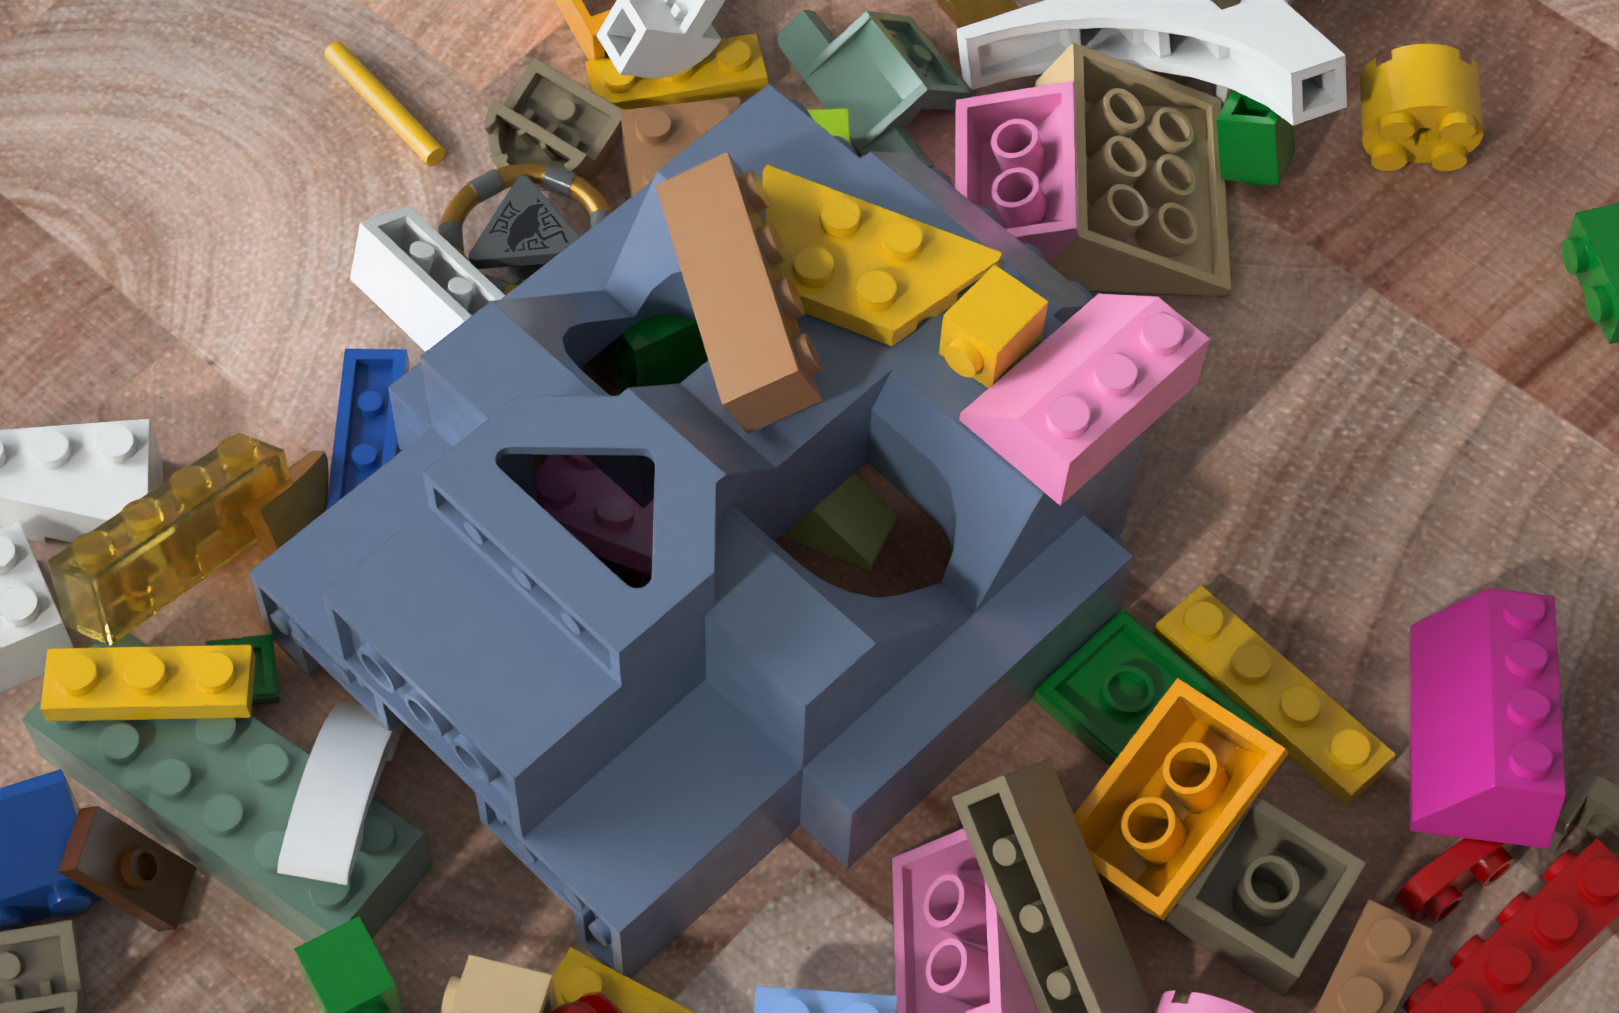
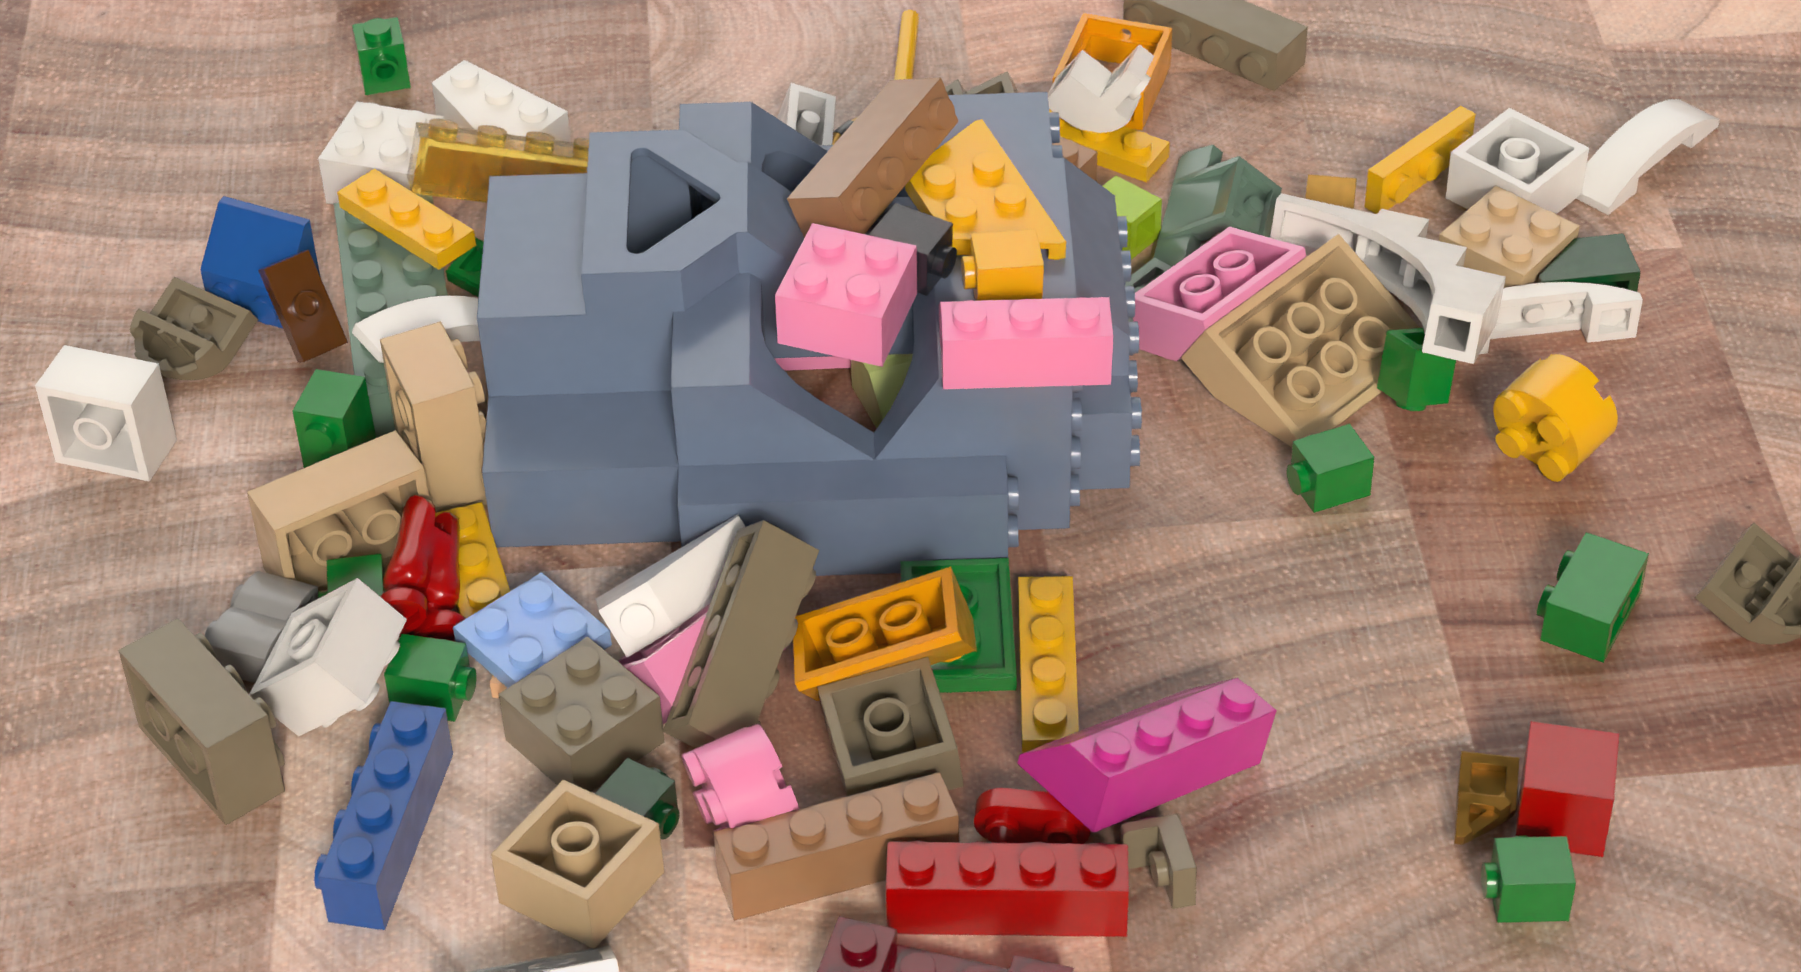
camera: 45 degrees right, 15 degrees down
none -> tan brick [380,321,487,513]
none -> white slope [596,514,745,657]
none -> bright pink brick [775,223,917,367]
none -> brick [869,203,957,296]
none -> green brick [1286,424,1375,513]

